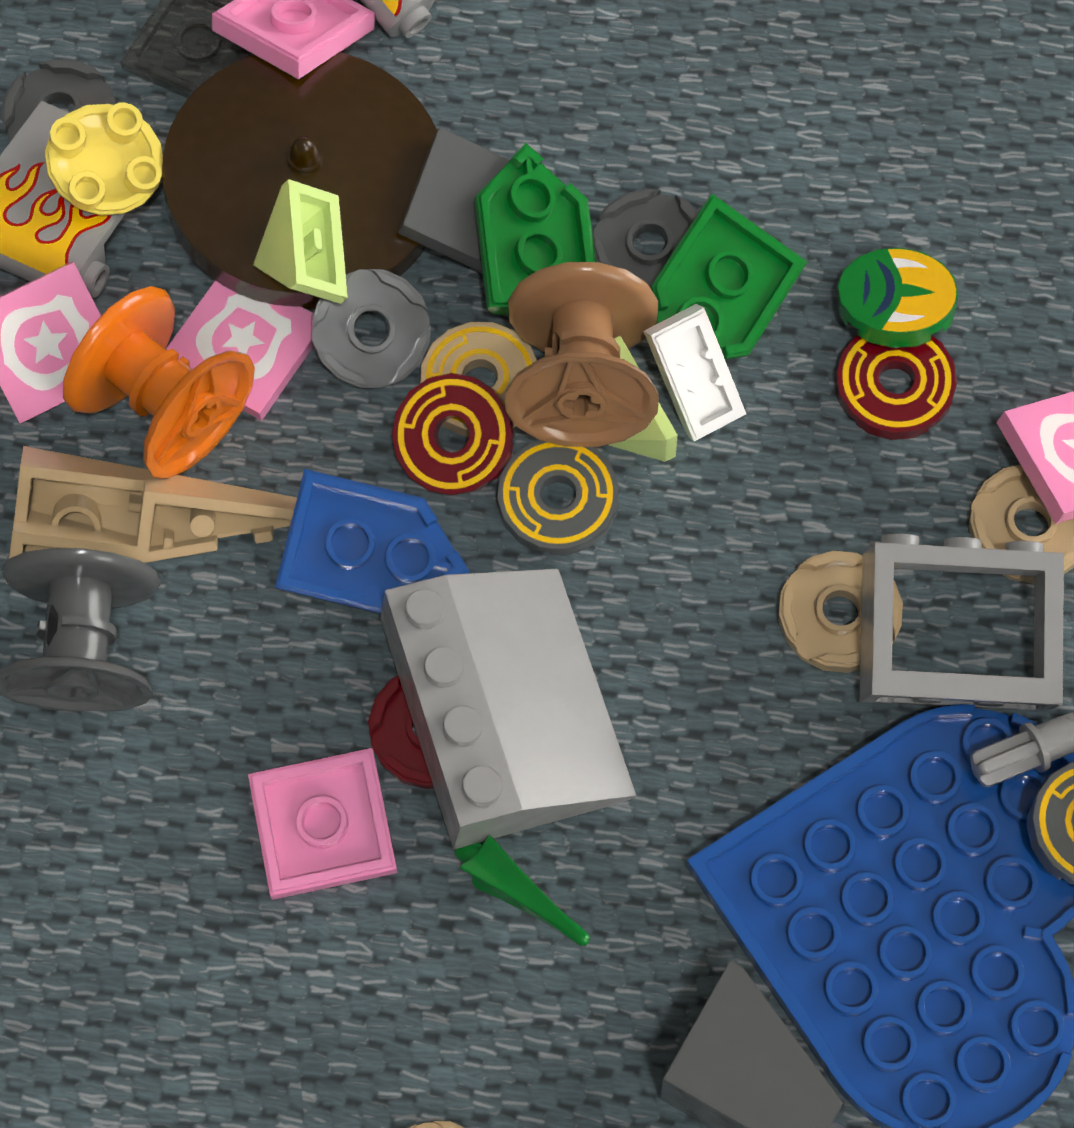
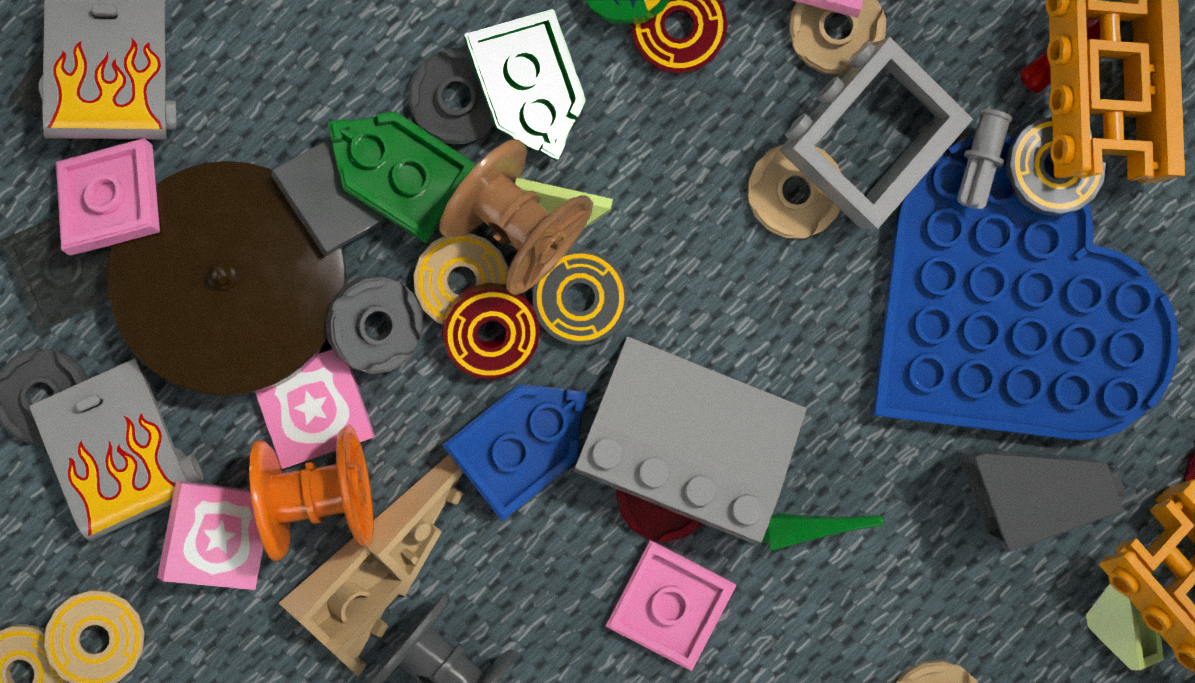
camera: 55 degrees left, 20 degrees up
light yellow dish [45,102,163,215] -> none
yellowish green slope [253,179,348,304] -> none
white plate [643,304,746,441] -> none

